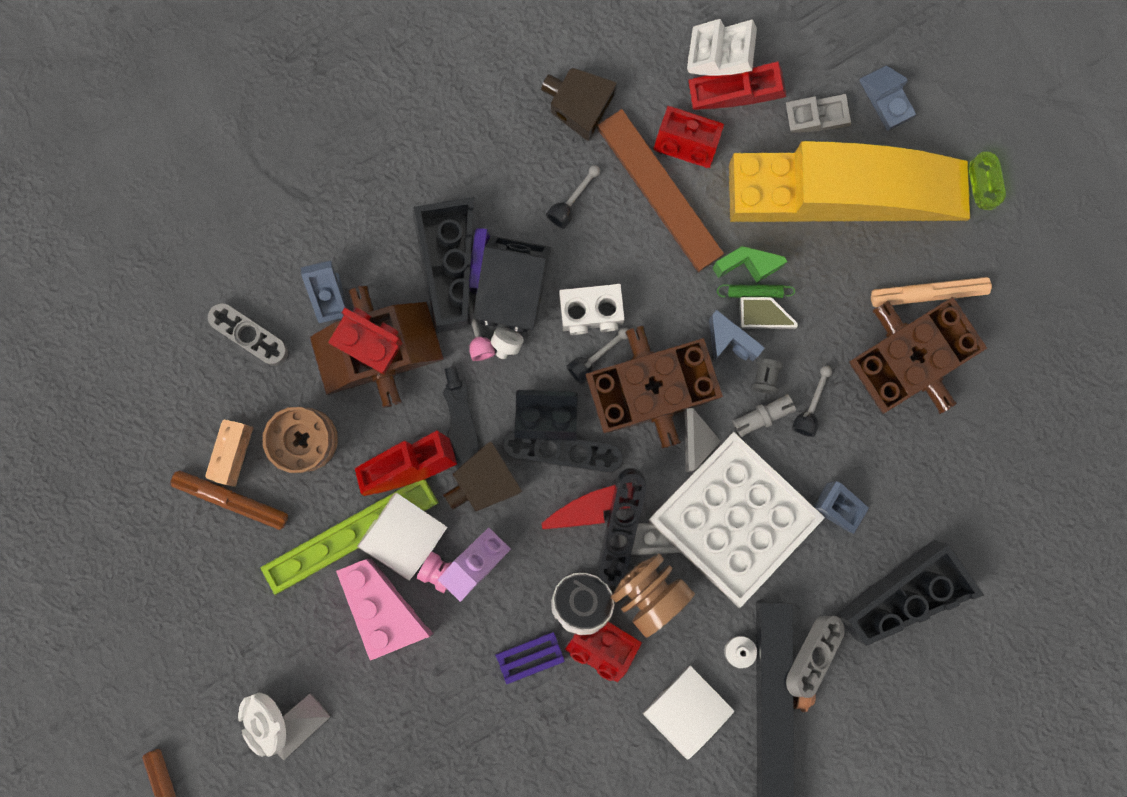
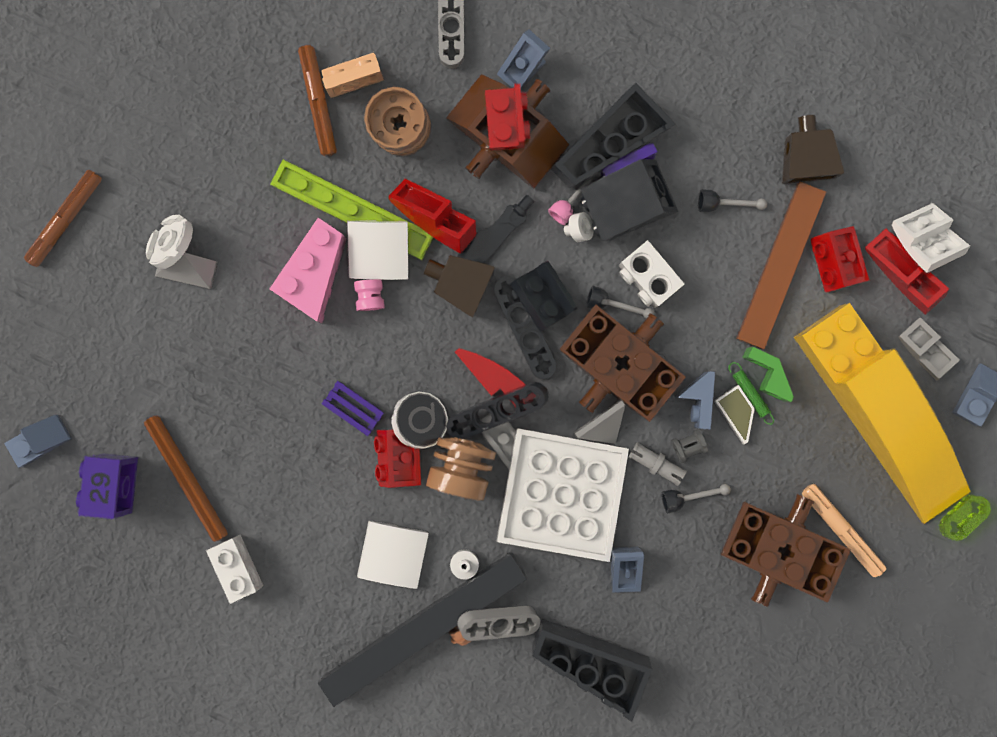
camera: 60 degrees right, 5 degrees up
lavender brick [438,528,511,602] -> none

